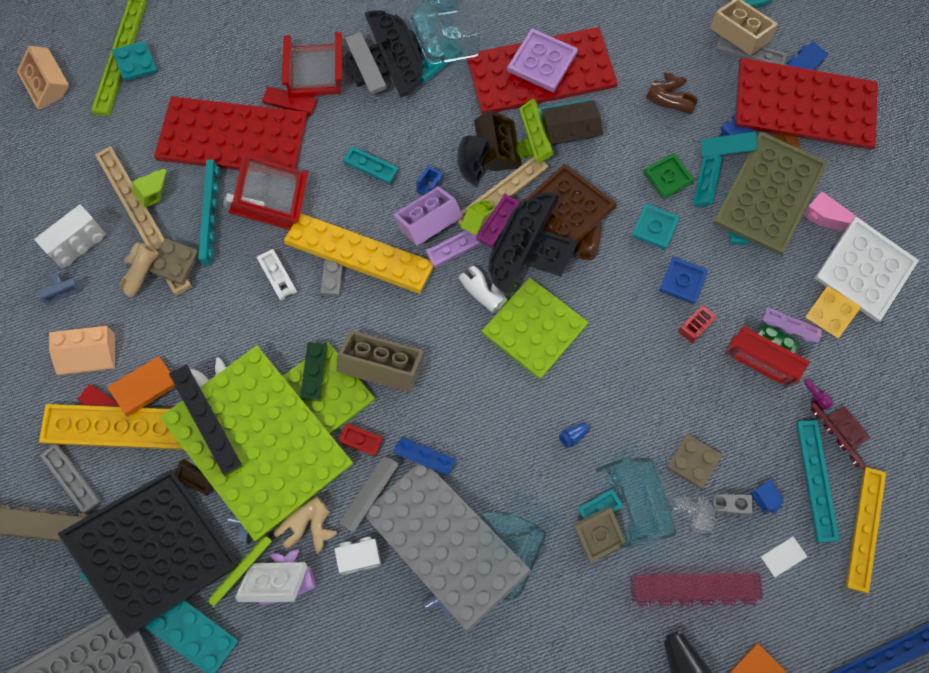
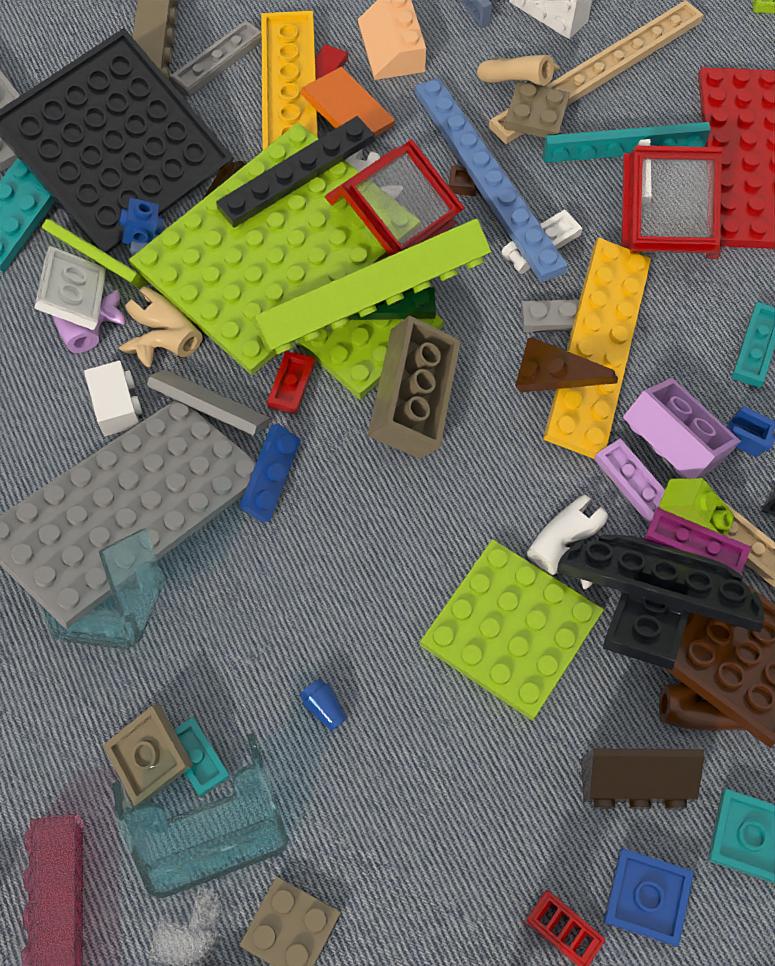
camera: 80 degrees right, 5 degrees down
lime slope [132,168,167,208] -> none
none -> blue brick [119,198,163,245]
none -> lime brick [252,218,491,355]
none -> piece [325,139,465,256]
none -> medium blue plate [415,77,568,283]
none -> reddish brown tile [448,166,476,196]
none -> reddish brown wing [515,337,618,392]
none -> dark brown slope [581,748,704,810]

